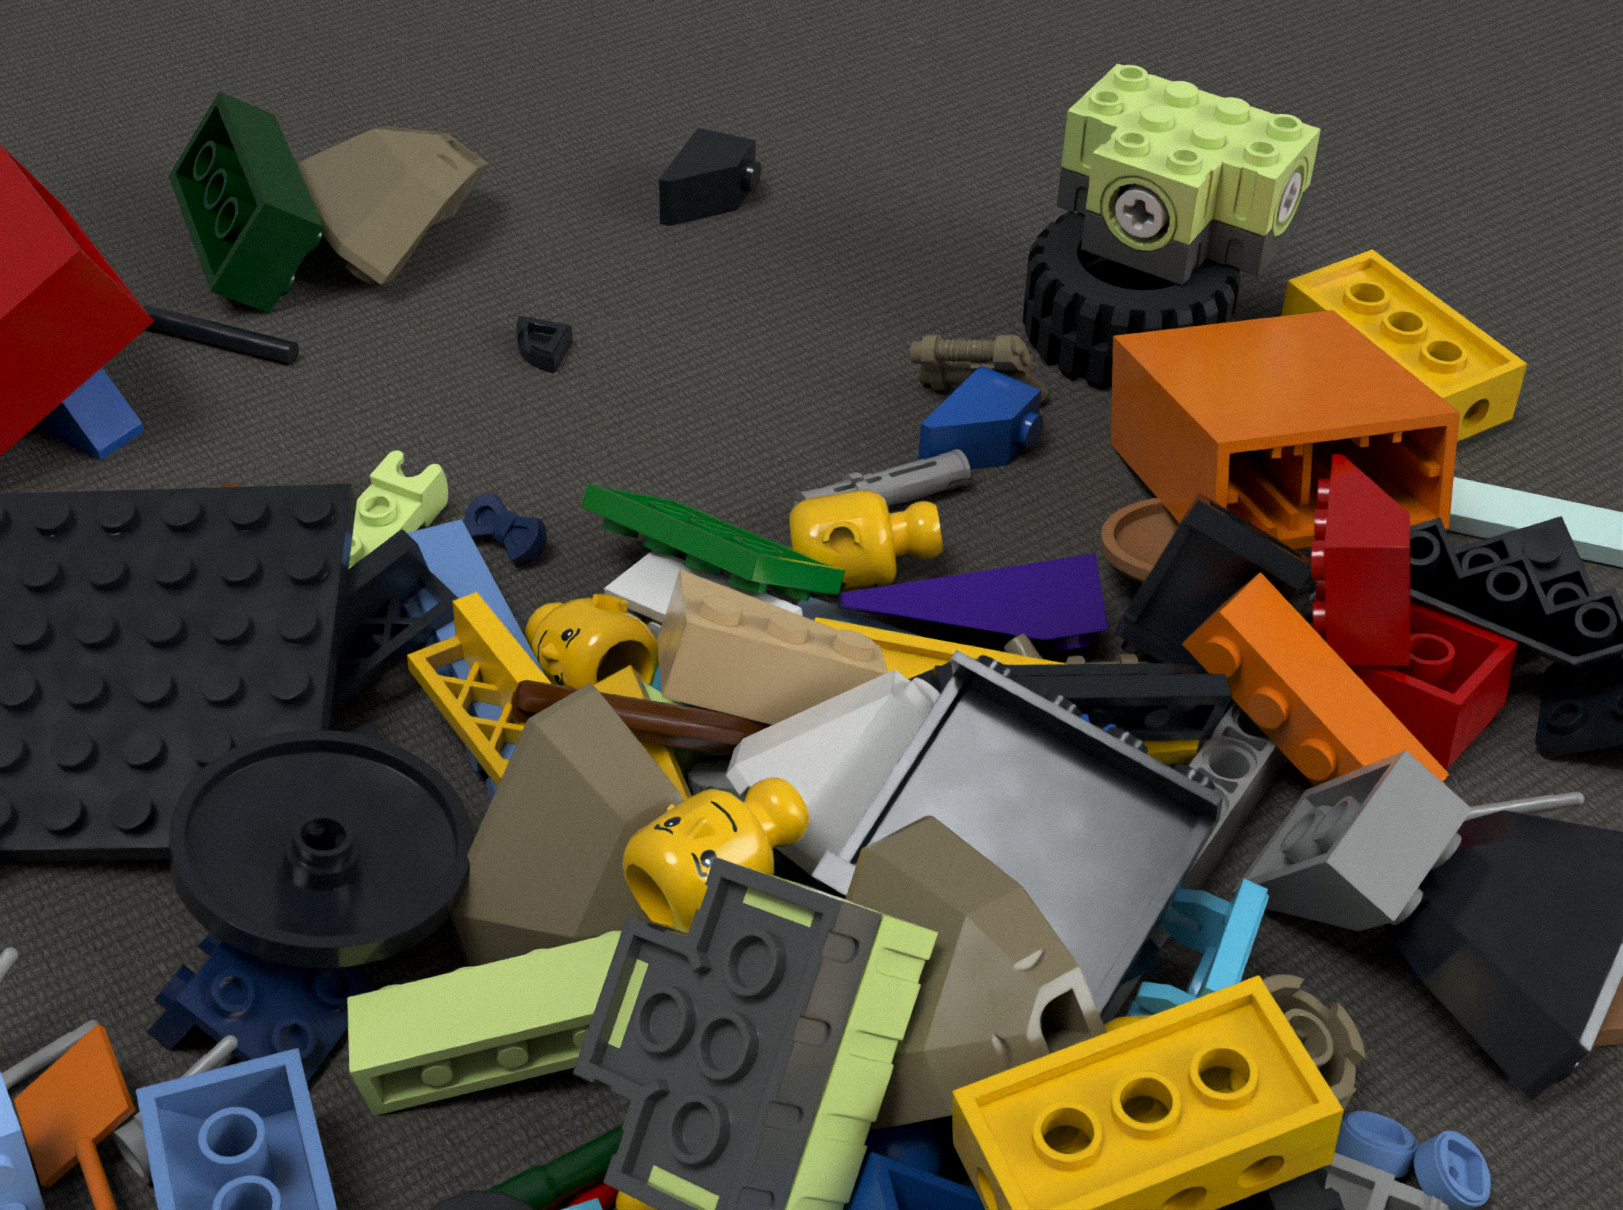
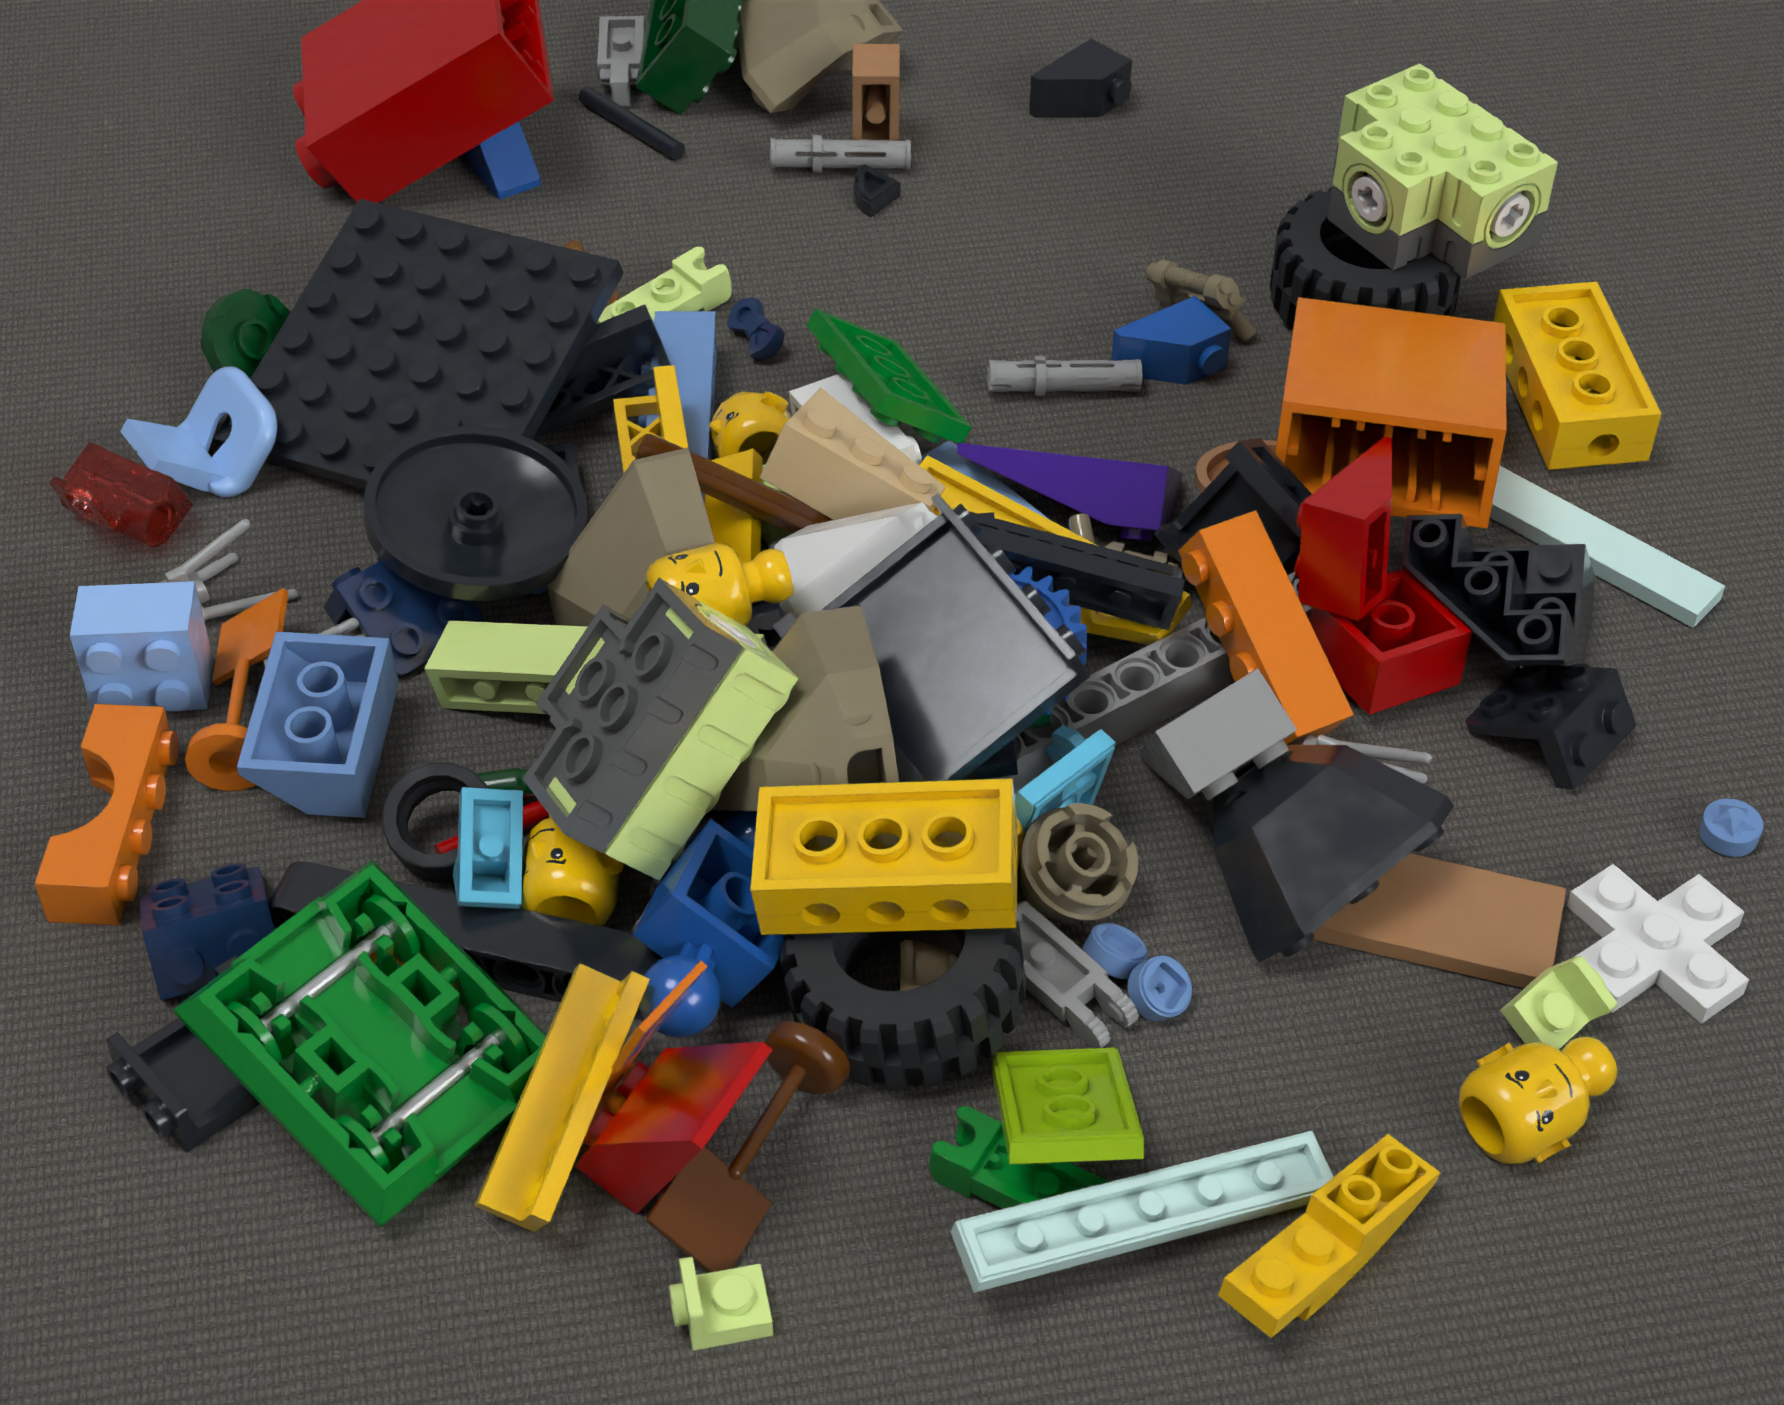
camera: 25 degrees right, 5 degrees up
yellow piece [789,490,943,595] -> none
none -> light grey hinge [597,16,645,106]
none -> light grey pin [770,135,911,173]
none -> medium nougat brick [852,44,900,154]

